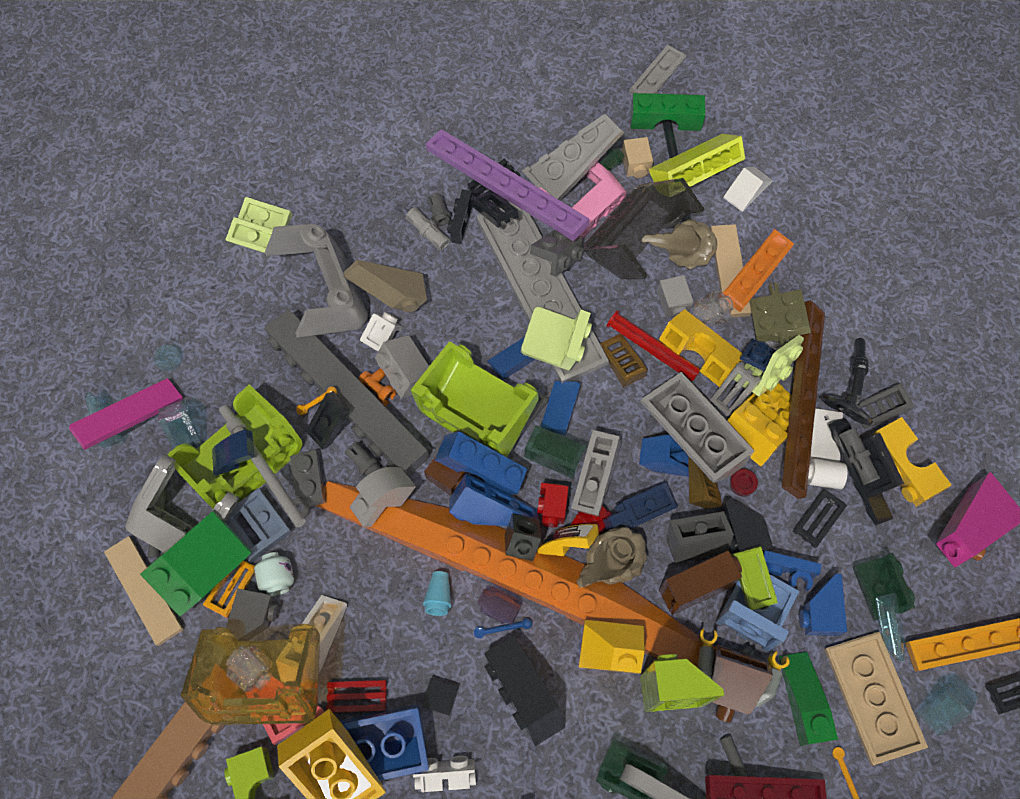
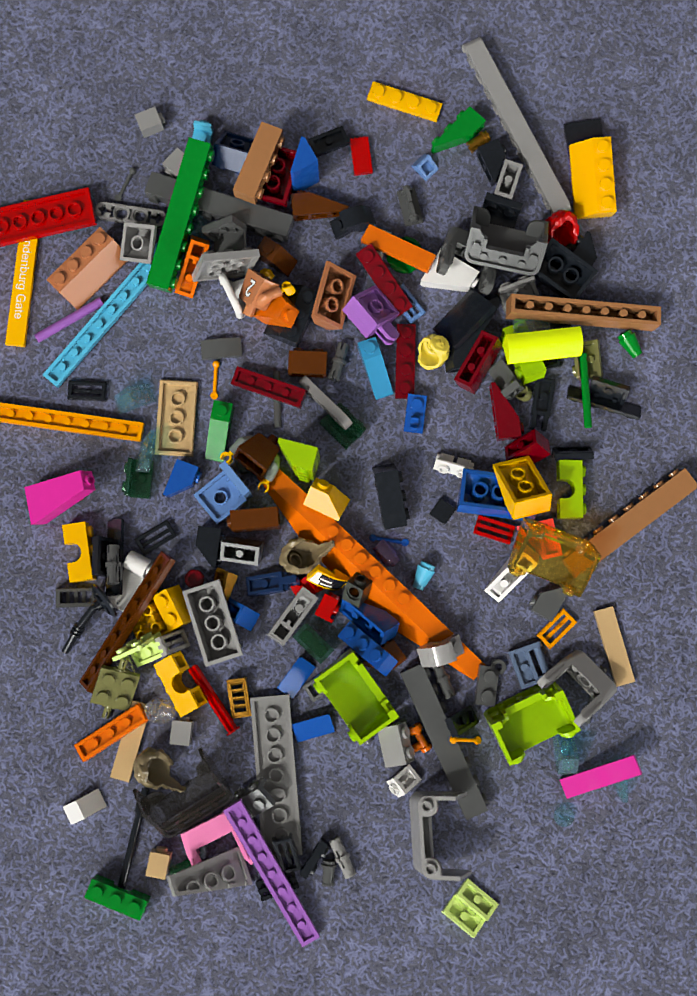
camera: 160 degrees left, 15 degrees up
green slope [140,510,253,616] -> none
dark blue slope [212,429,255,476] -> none
light grey bar [219,405,306,527] -> none
clear head [226,645,272,692] -> none
light aqua head [254,552,294,597] -> none
dark tan slope [344,260,427,312] -> none
yellowish green bracket [521,307,592,371] -> none
light grey tile [629,44,687,96] -> none
neon yellow brick [649,134,745,195] -> none
lime tile [731,547,778,610] -> none
dark blue slope [740,339,776,372] -> none
blue plate [763,550,822,591] -> none

